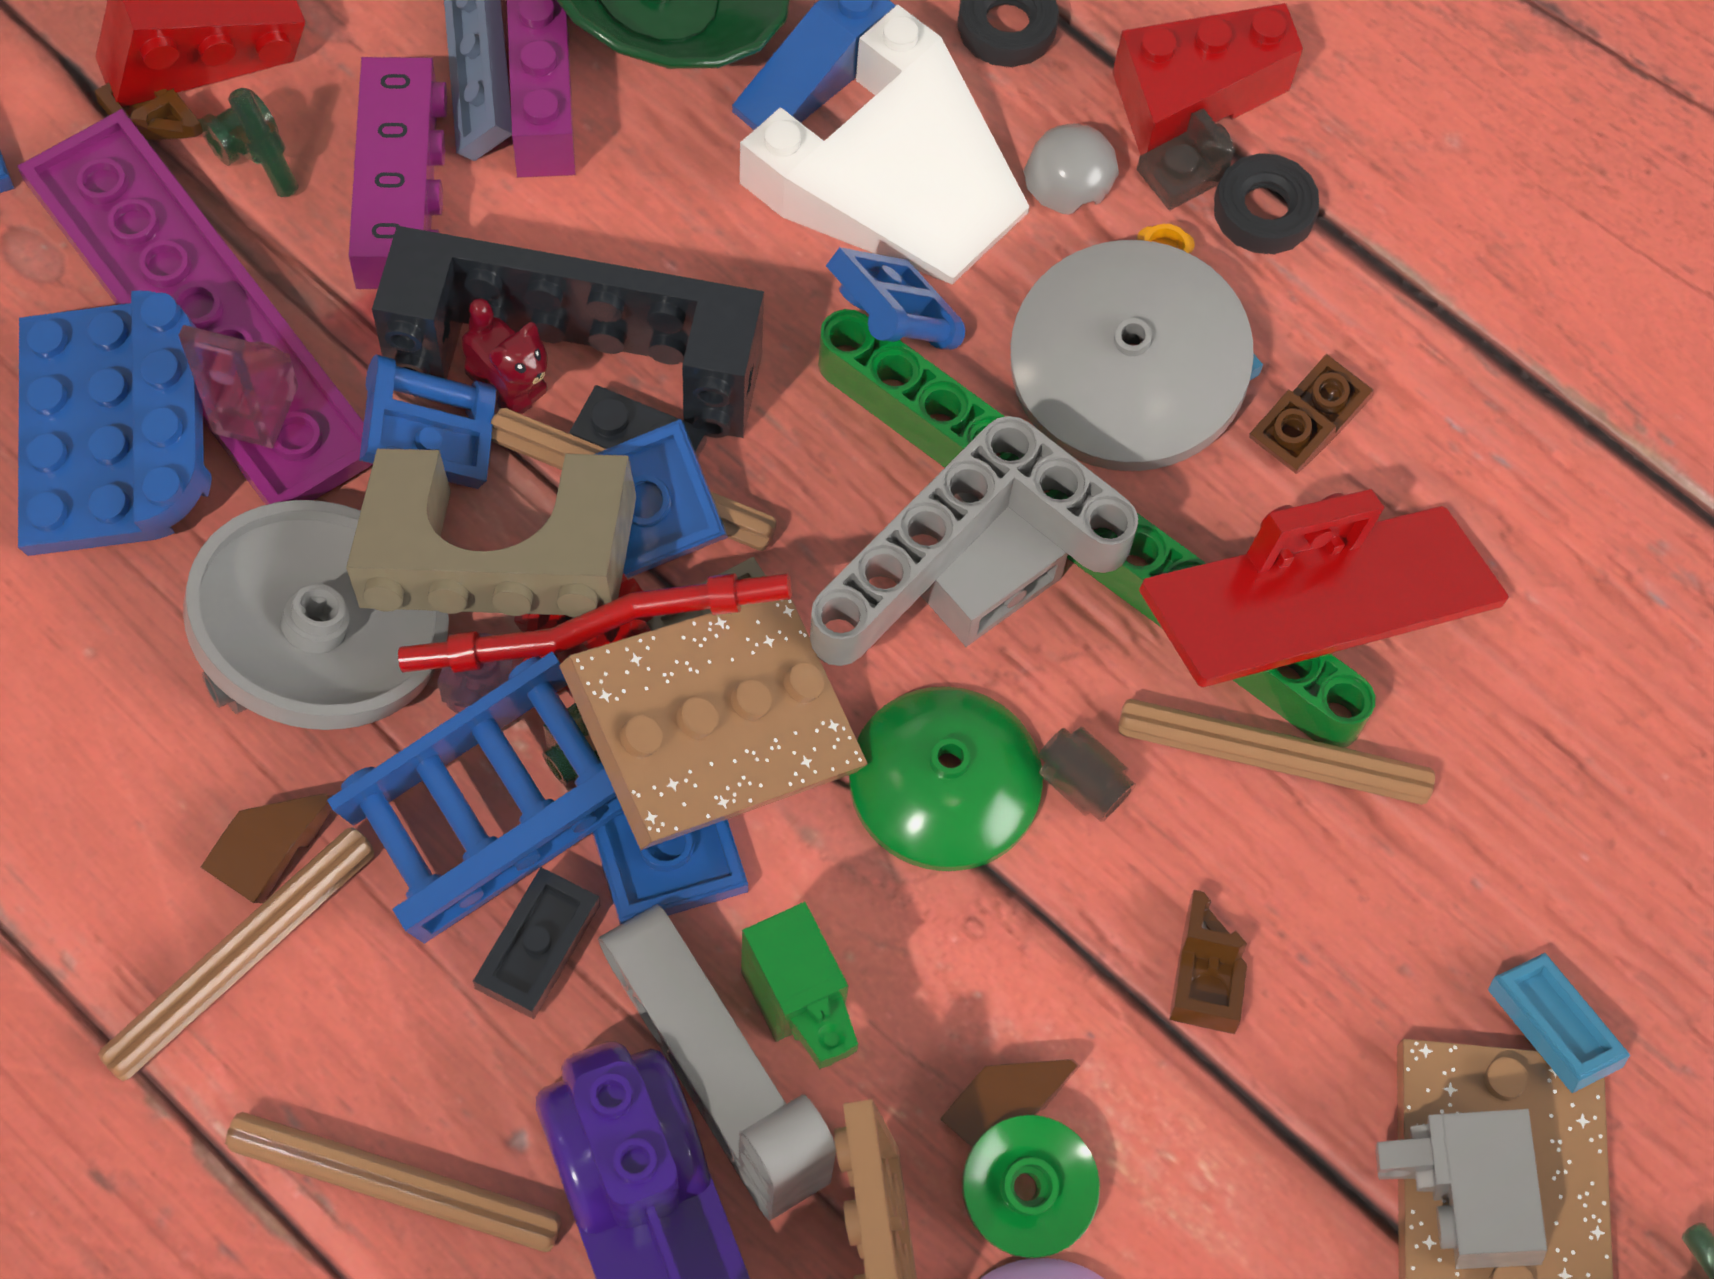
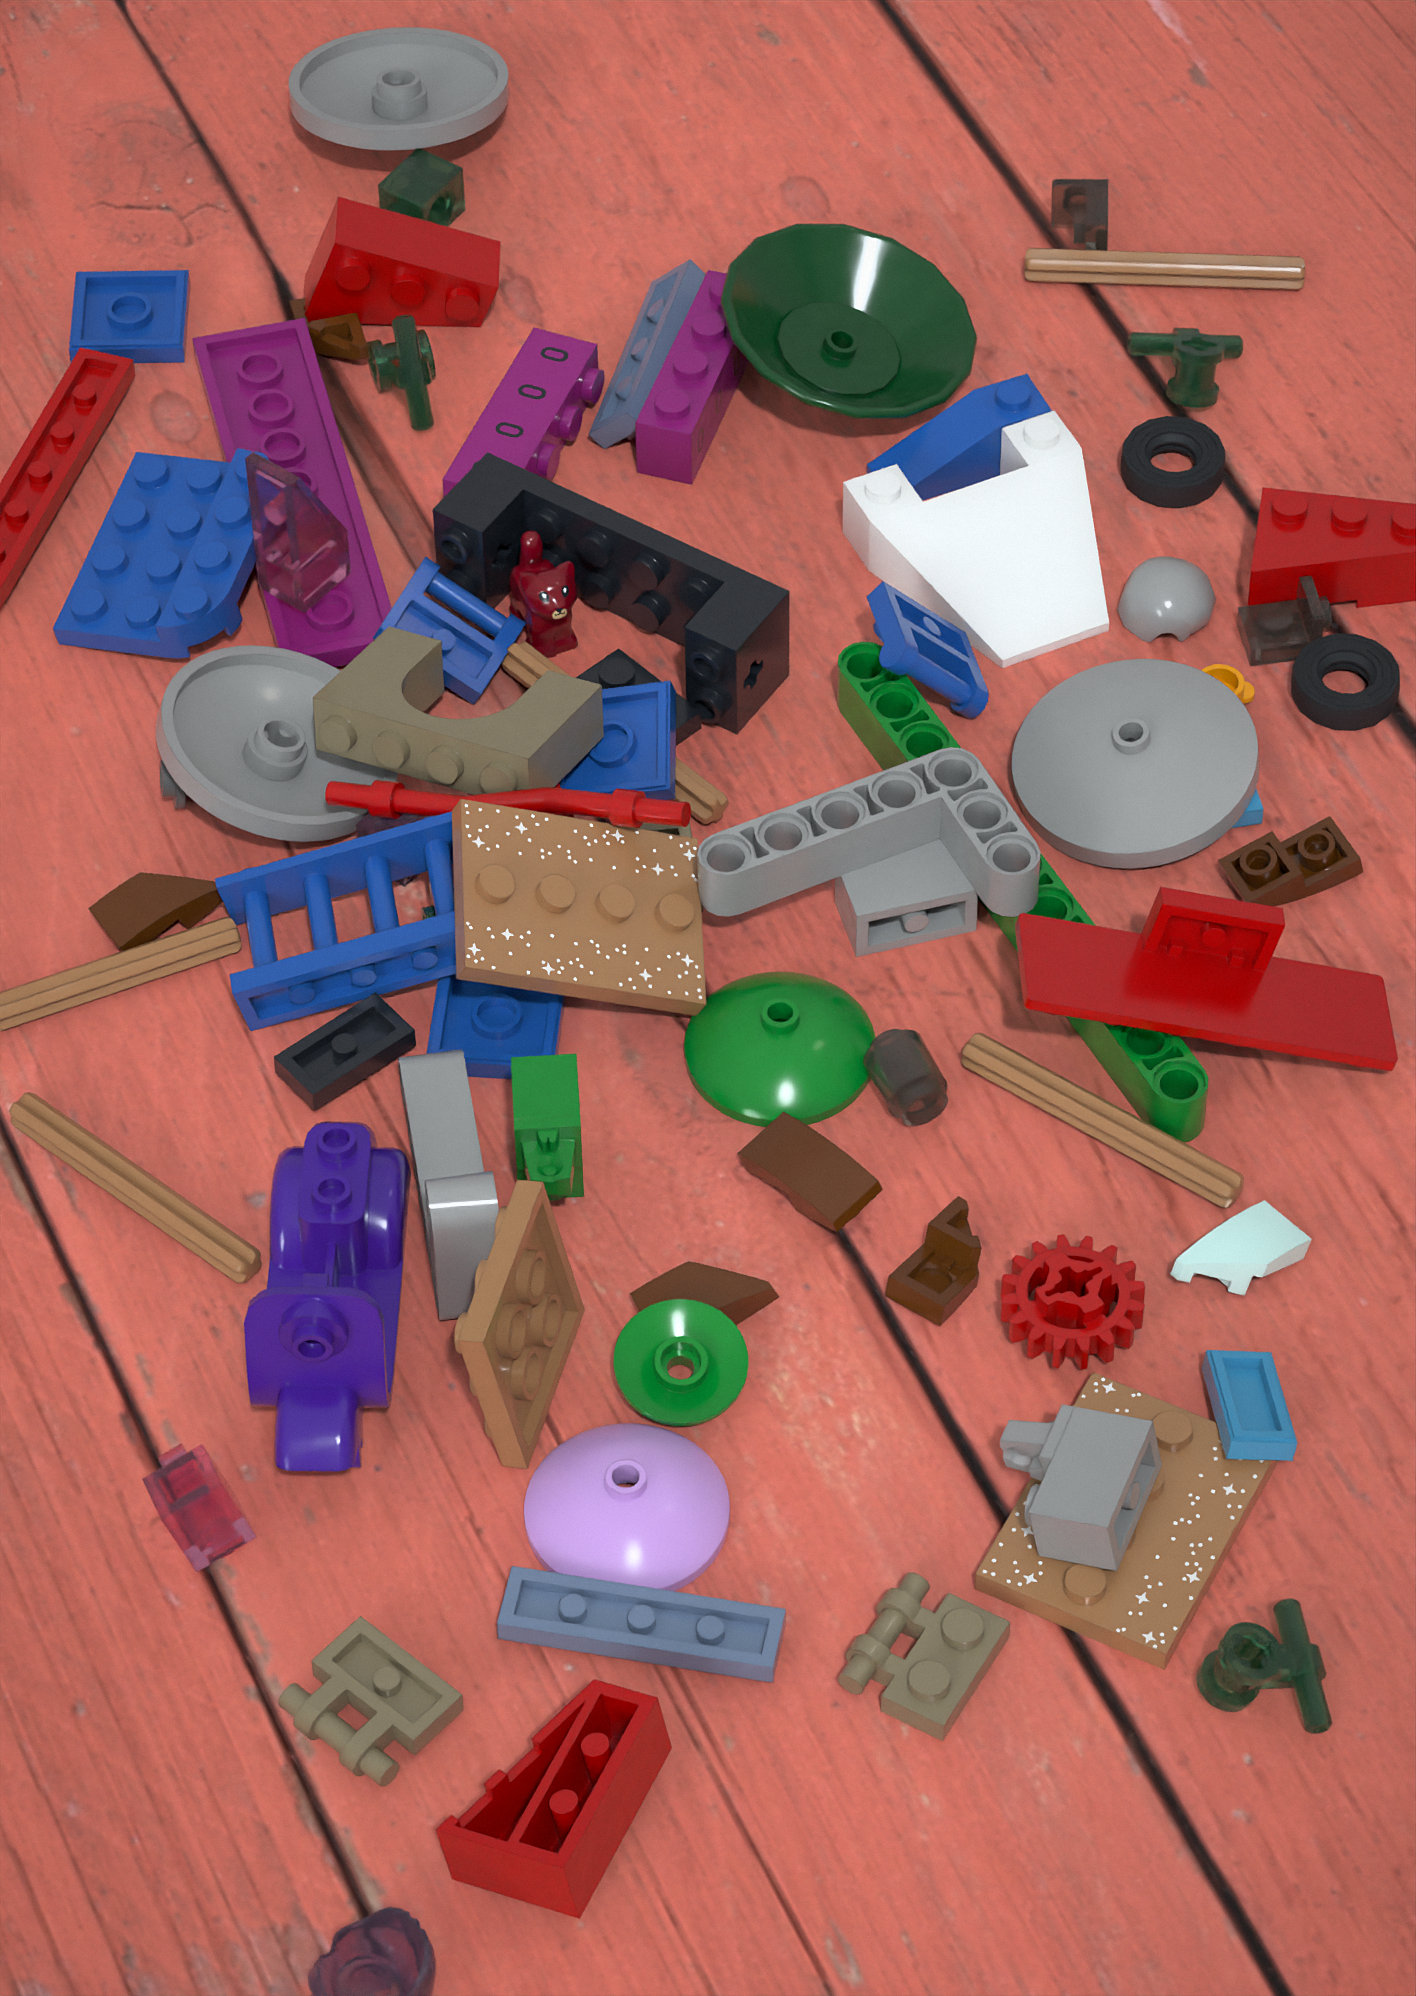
camera: 30 degrees right, 15 degrees down
none -> reddish brown slope [738,1112,883,1232]
none -> red gear [1000,1234,1145,1370]
none -> light aqua slope [1170,1200,1312,1295]

